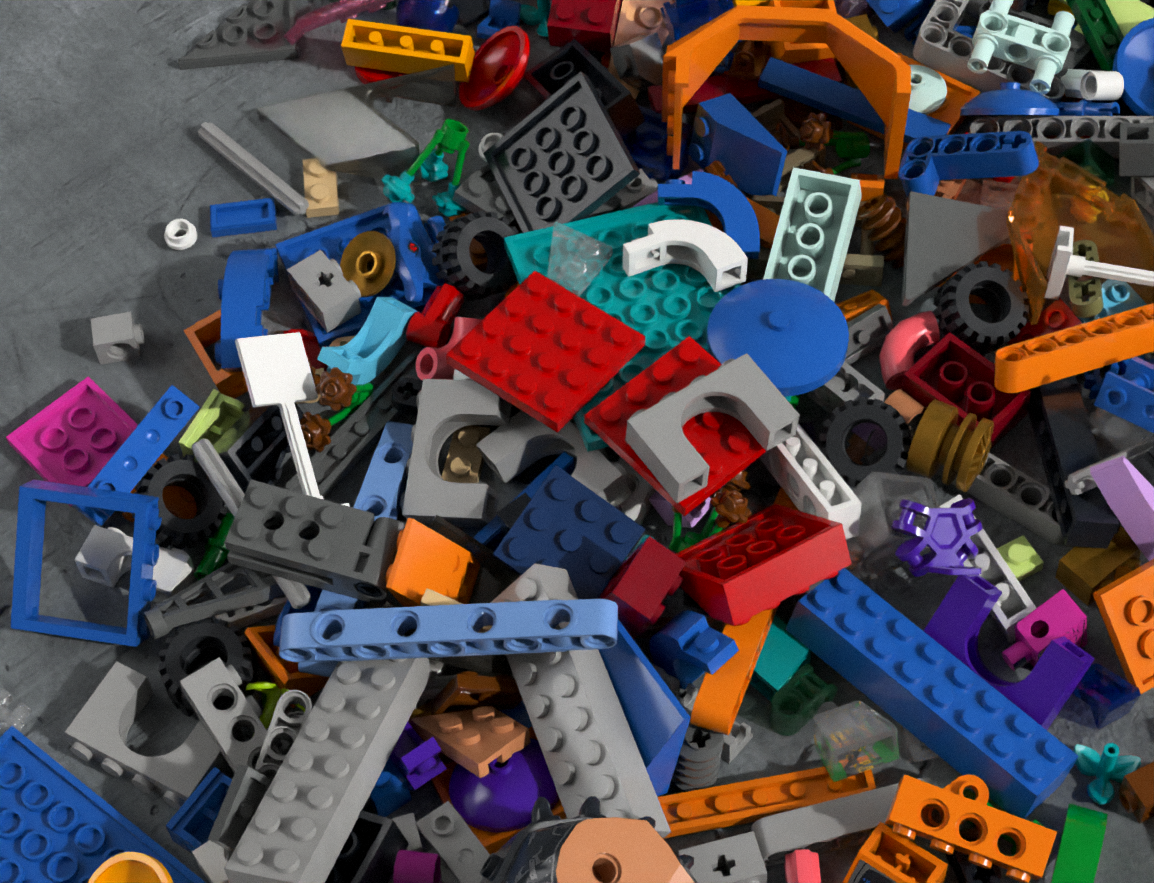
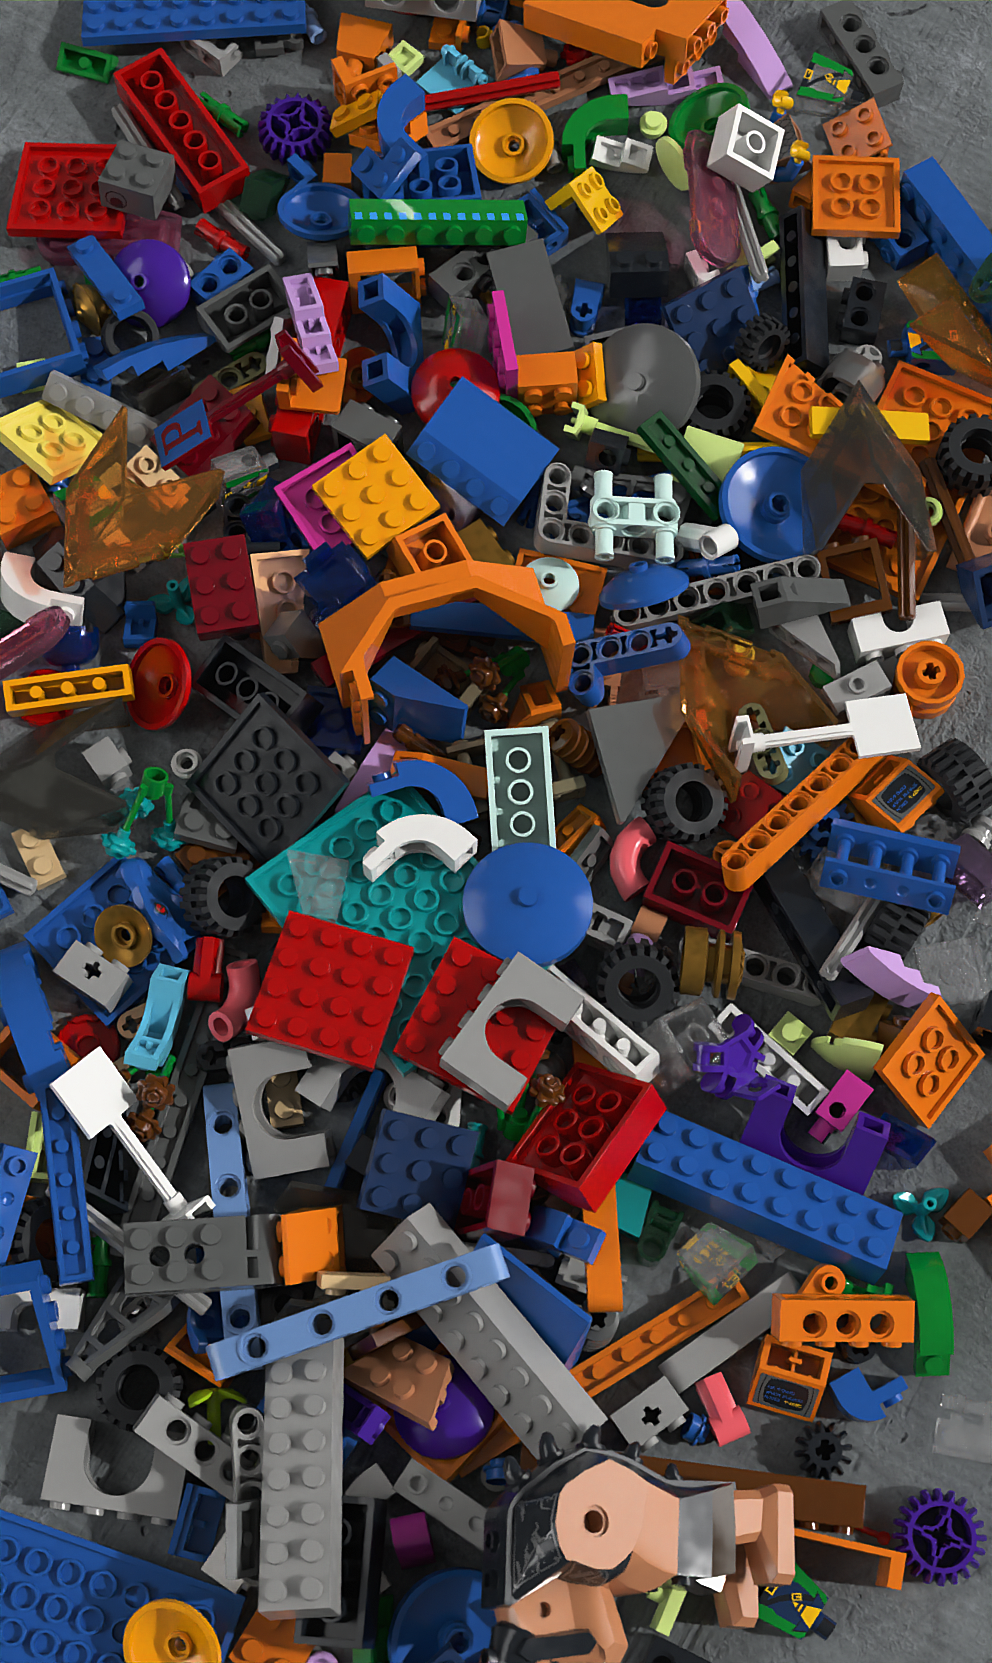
camera: 25 degrees left, 15 degrees up
none -> blue tile [38,1081,95,1286]
none -> light grey brick [82,736,133,791]
none -> yellowish green brick [810,1036,884,1081]

